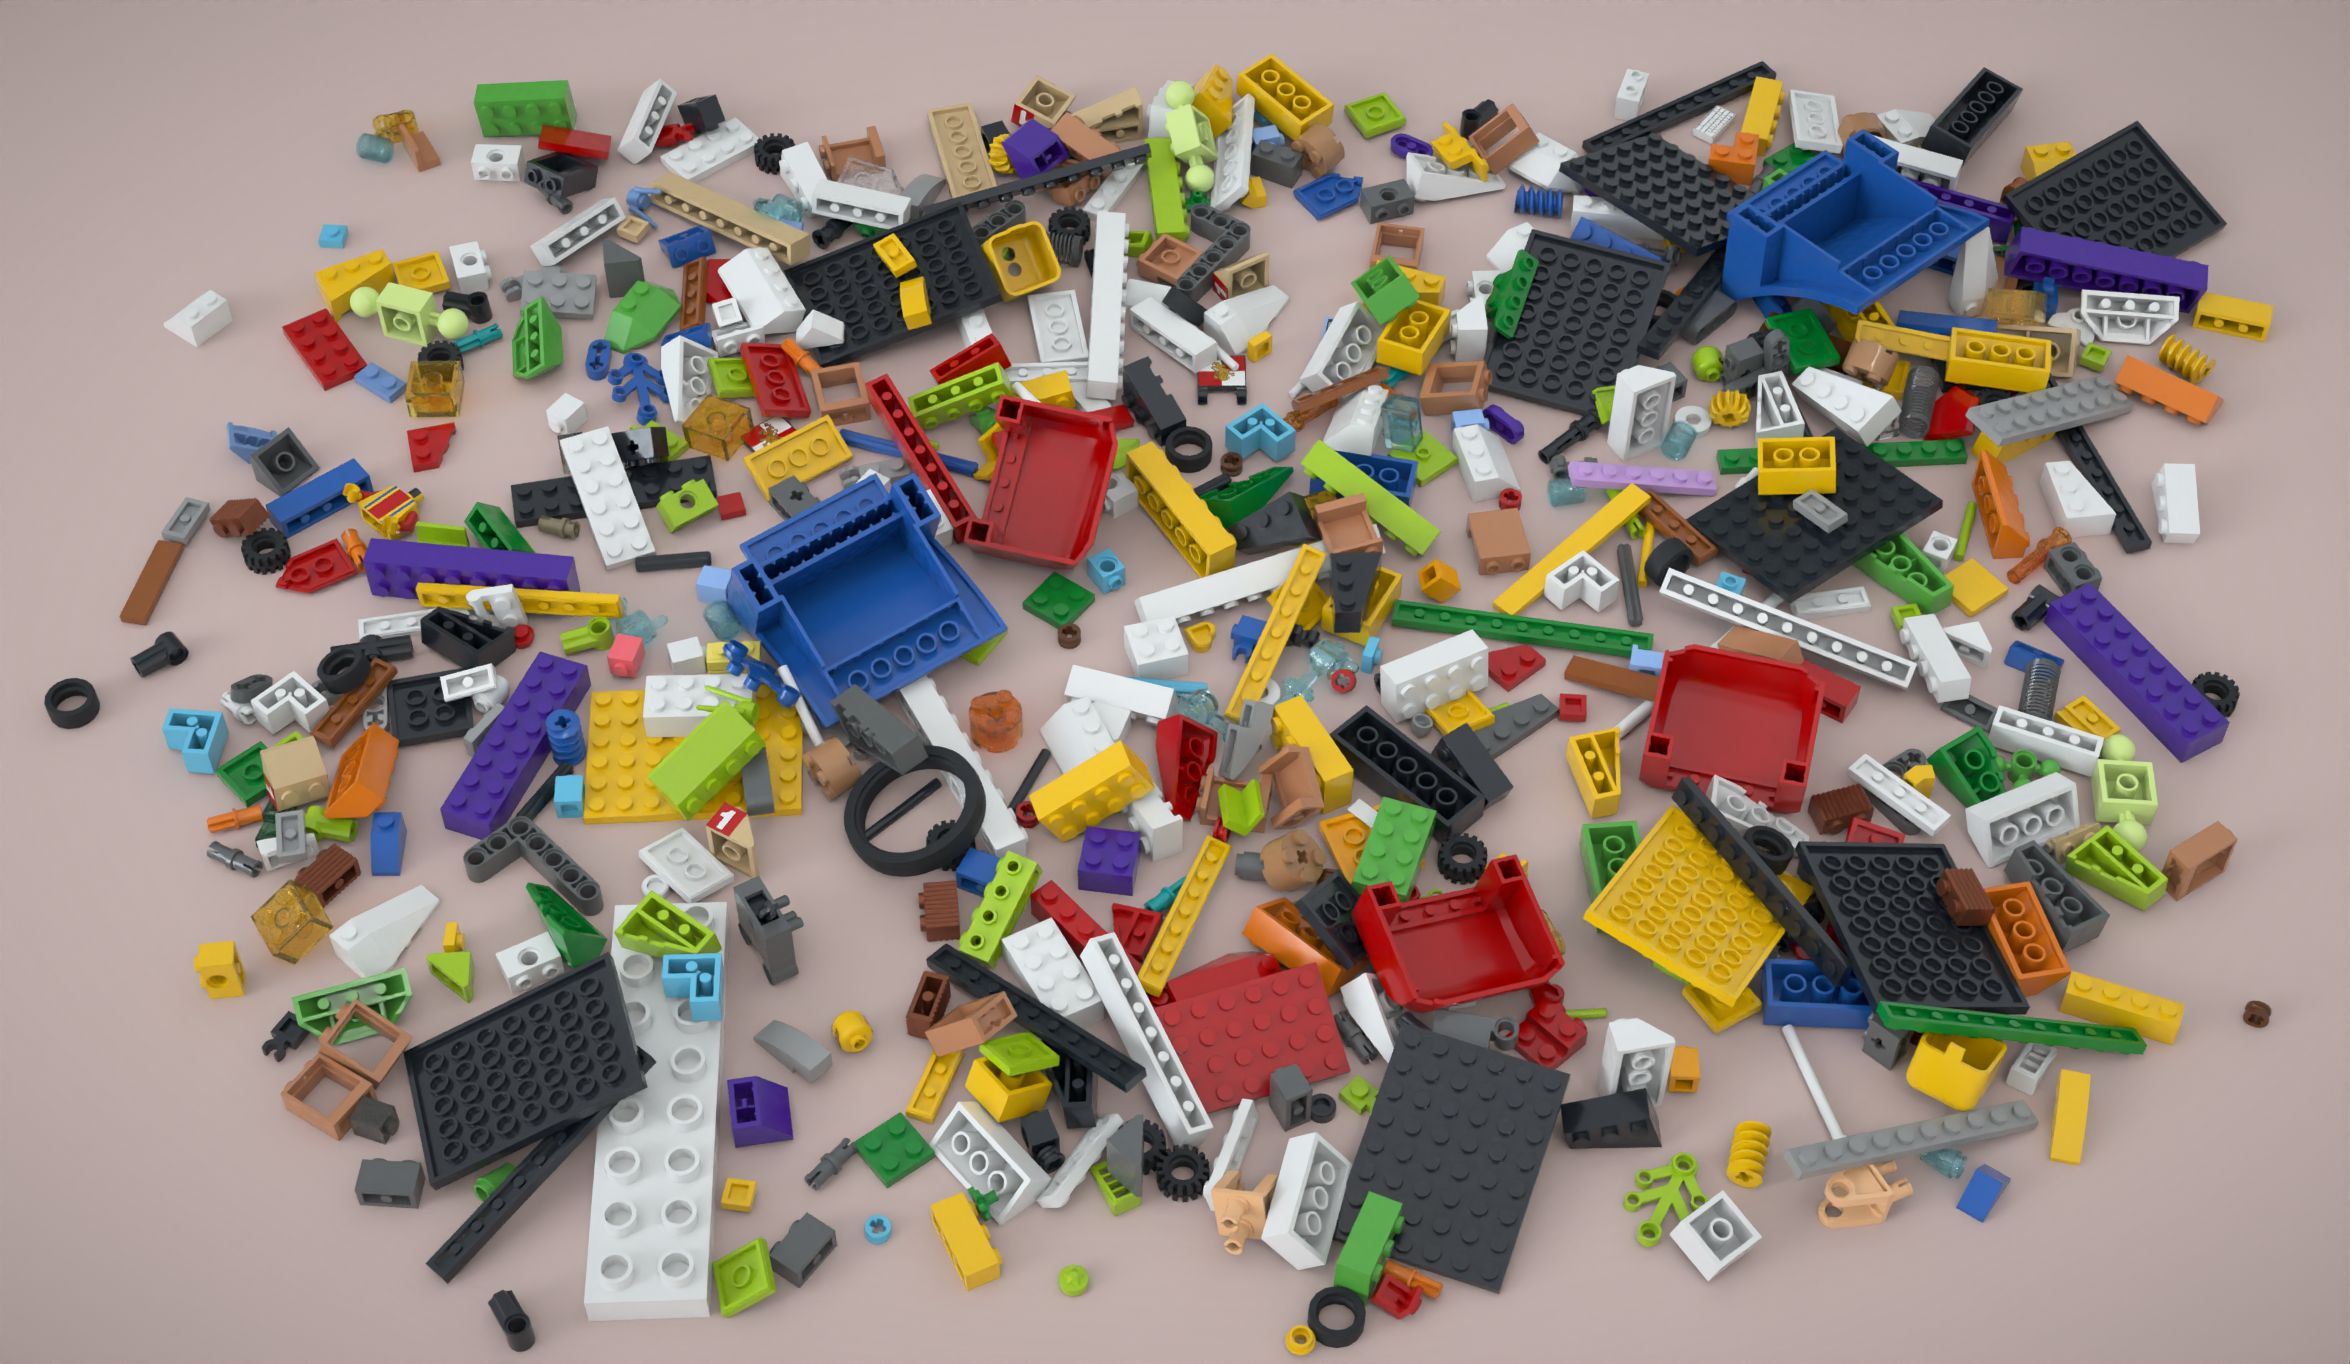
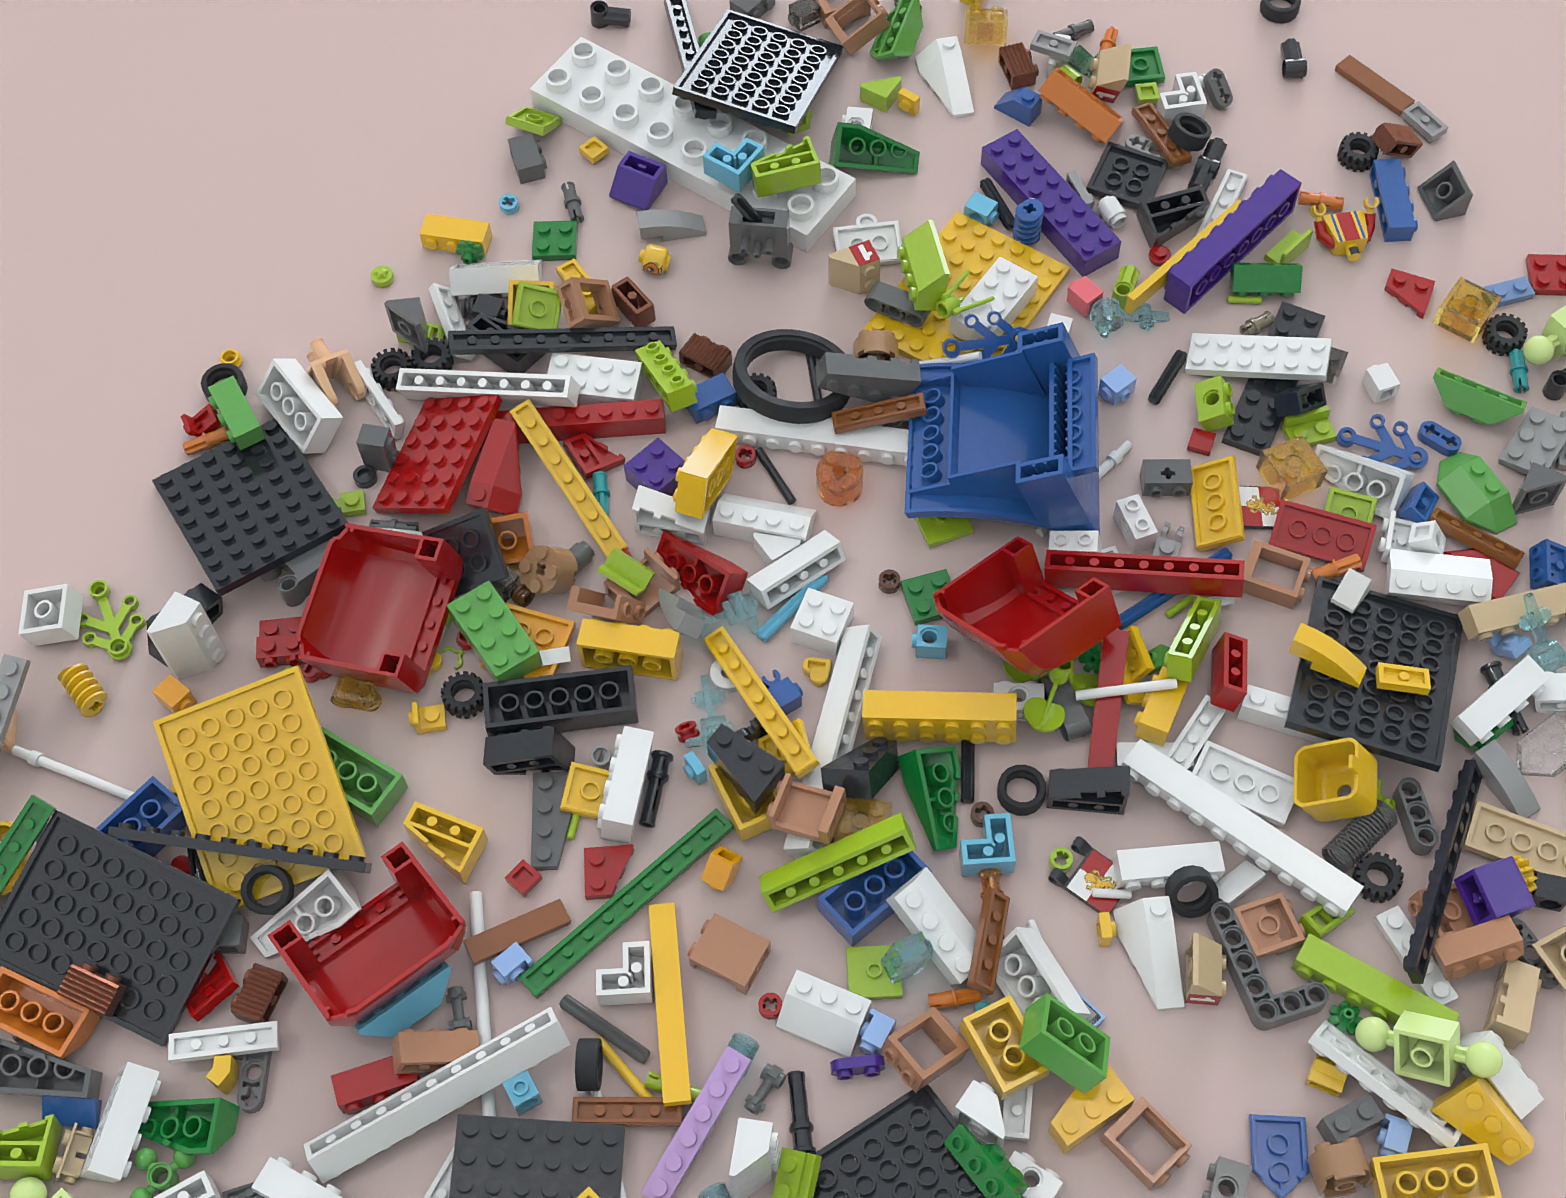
camera: 130 degrees right, 10 degrees up
medium azure brick [162,708,229,774] -> none
medium blue slope [226,422,277,464] -> none
red tile [276,538,358,594] -> none
white slope [440,663,497,702] -> none
dark grey beam [463,816,604,916] -> none
white plate [466,584,528,629] -> none
none -> dark orange tile [831,392,927,434]
none -> lime bush [1049,847,1073,873]

